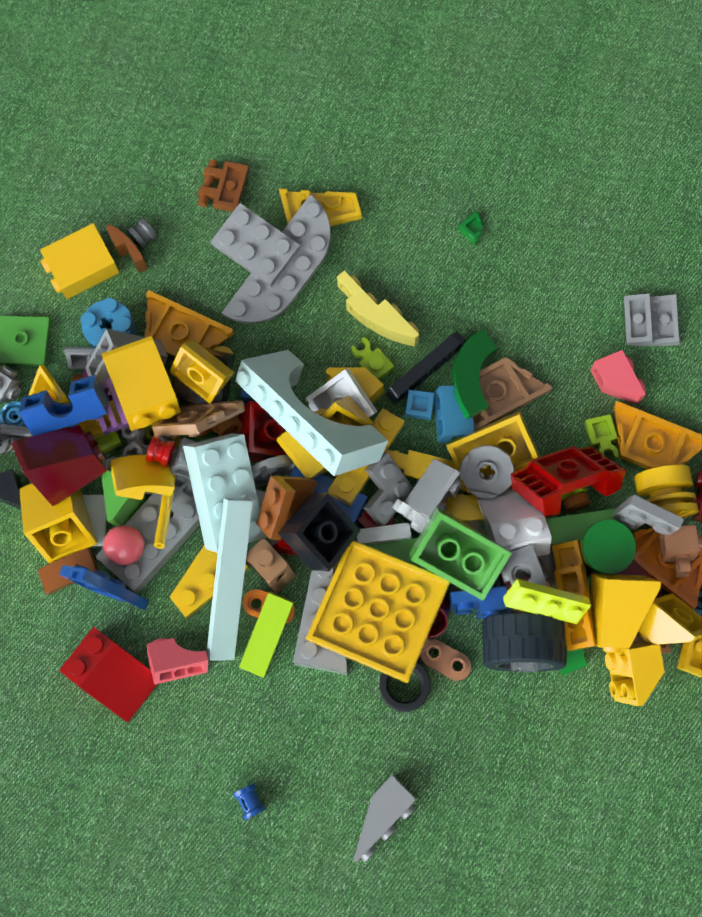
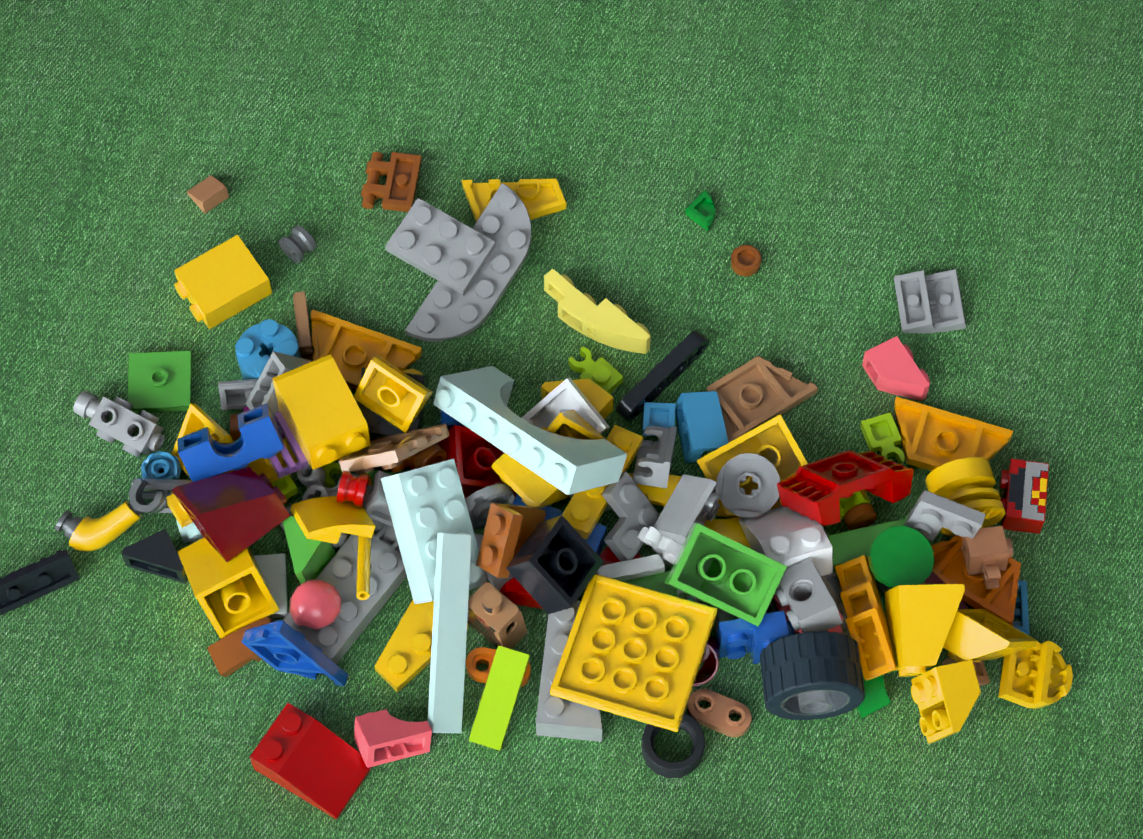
camera: 10 degrees left, 10 degrees down
dark orange slope [106,225,148,273] -> none
green tile [452,329,498,420] -> none
neon yellow plate [503,579,591,624] -> none
none -> nougat slope [187,175,229,214]
none -> medium nougat tile [293,291,313,360]
none -> light grey hinge [632,426,677,488]
none -> dark orange tile [730,245,761,277]

